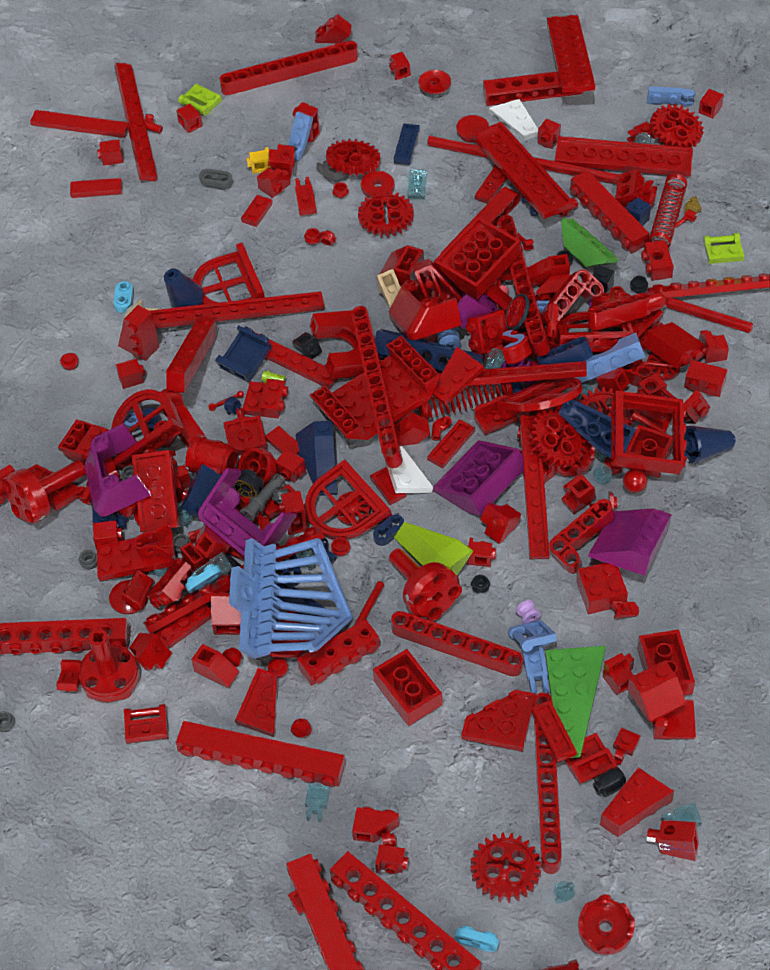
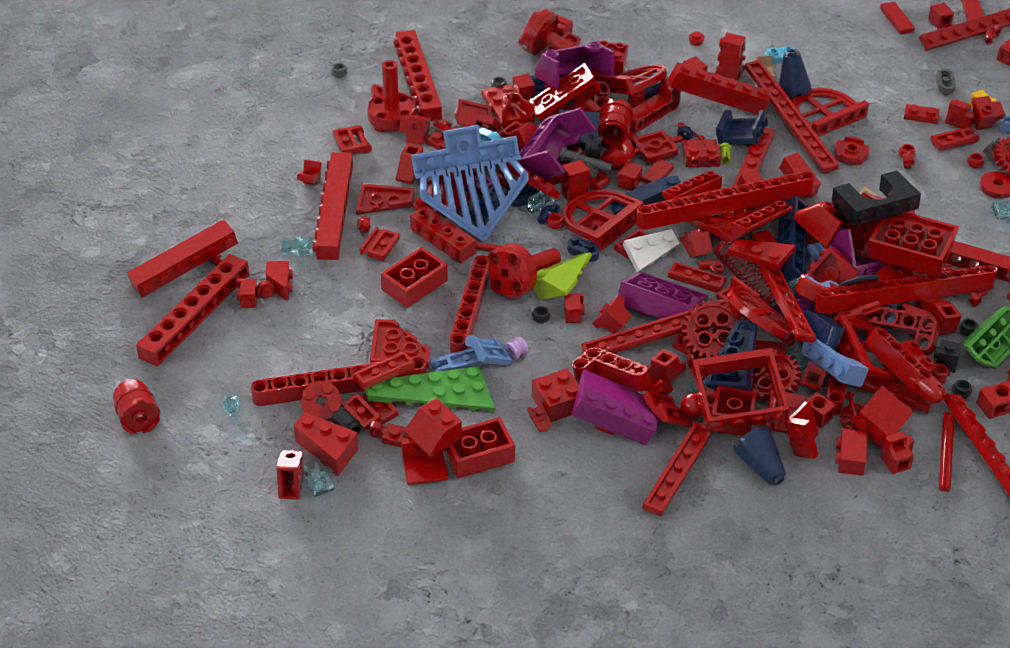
camera: 75 degrees right, 10 degrees down
black bracket [291,332,322,359] -> none
red gear [358,191,414,237] -> none
medium azure plate [454,926,499,952] -> none
red gear [470,832,541,903] -> none
red plate [578,894,635,955] -> none
red brick [603,653,634,695] -> none
none -> red bracket [297,159,322,185]
none -> red plate [301,381,342,421]
none -> red plate [360,227,400,261]
none -> red slope [642,391,692,428]
none -> red plate [642,421,713,517]
none -> black arch [831,170,921,227]
none -> red plate [834,136,870,165]

